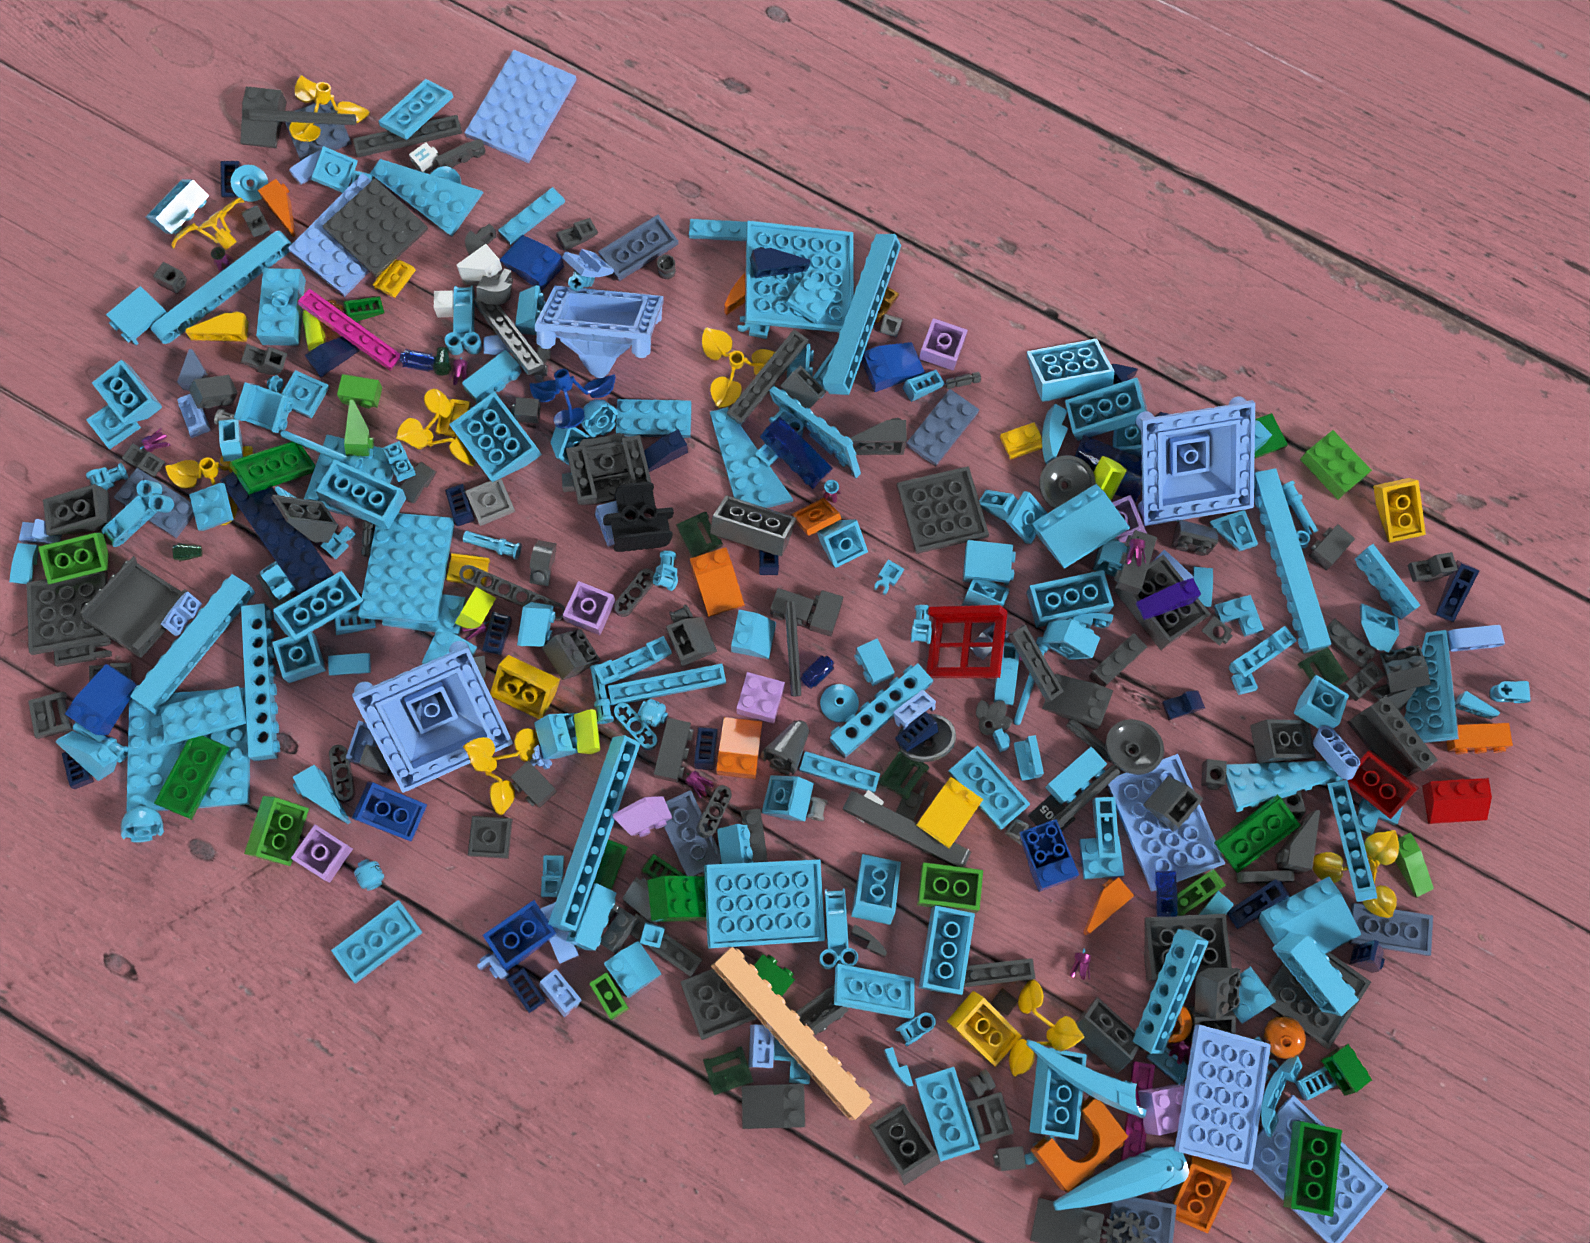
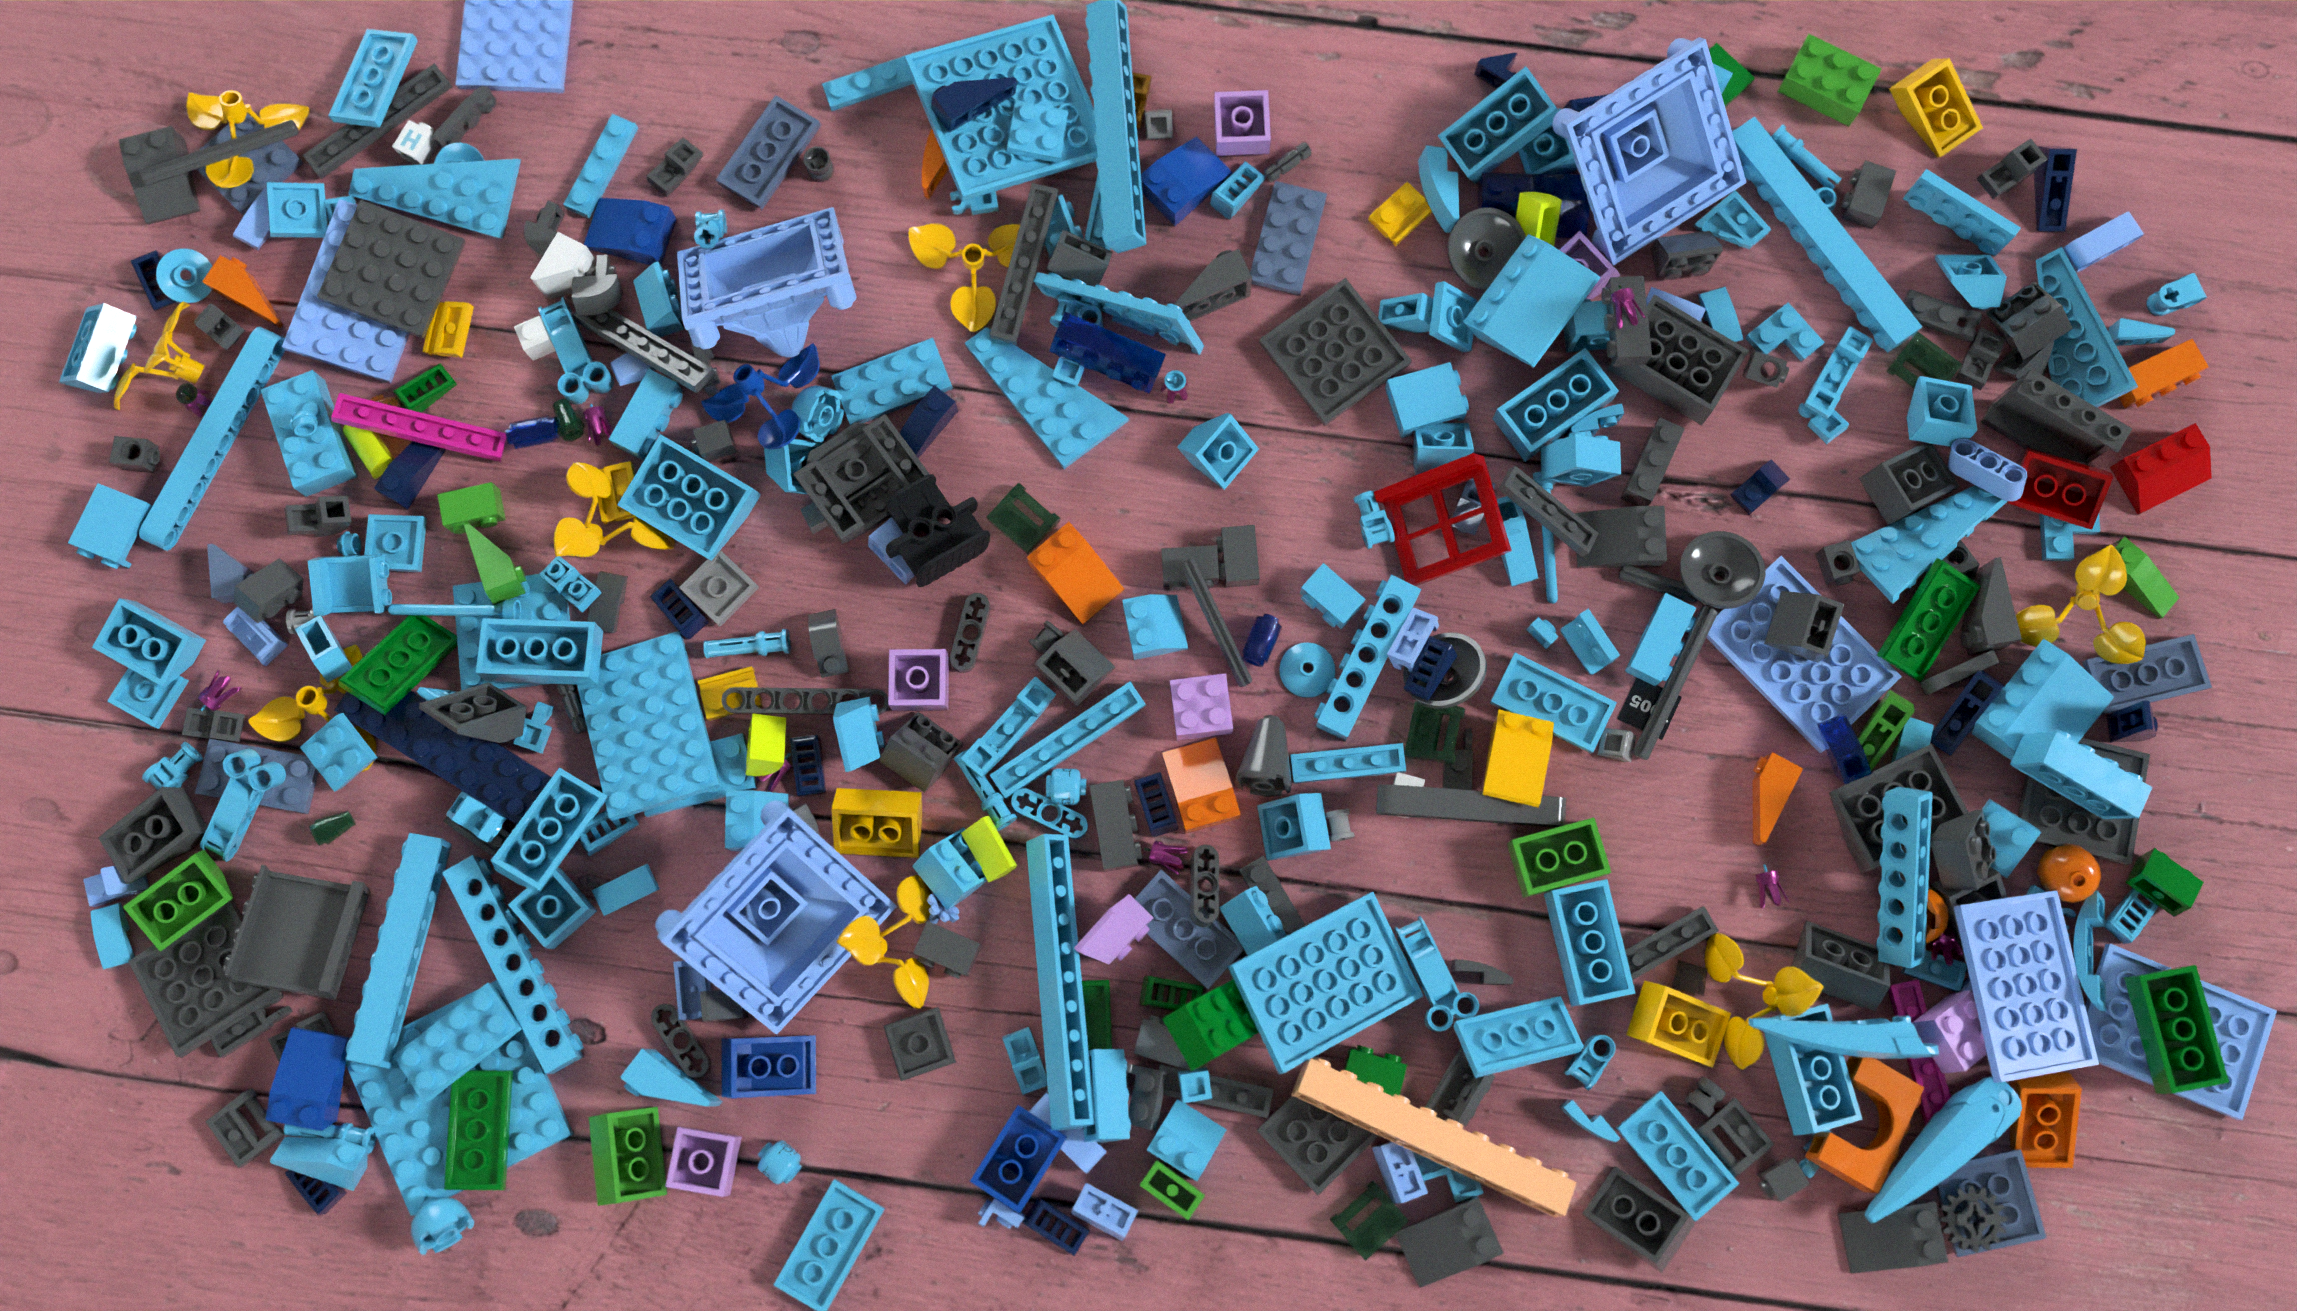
camera: 15 degrees left, 5 degrees up
light blue slope [161,592,202,636] -> none
yellow slope [186,312,249,342] -> none
light blue slope [562,249,614,277] -> none
medium azure connector [653,551,678,591] -> none
dark grey slope [710,495,796,557] -> none
dark blue slope [759,550,779,575] -> none
orange plate [791,498,841,536] -> none
medium azure slope [851,854,901,925] -> none
medium azure plate [874,559,904,595] -> none
dark grey plate [976,700,1013,735] -> none
blue slope [1019,819,1079,892] -> none
medium azure slope [1027,339,1114,402] -> none
medium azure plate [1079,836,1124,880] -> none
medium azure slope [1092,797,1120,858] -> none
dark purple slope [1136,578,1201,620] -> none
medium azure brick [1327,780,1377,902] -> none

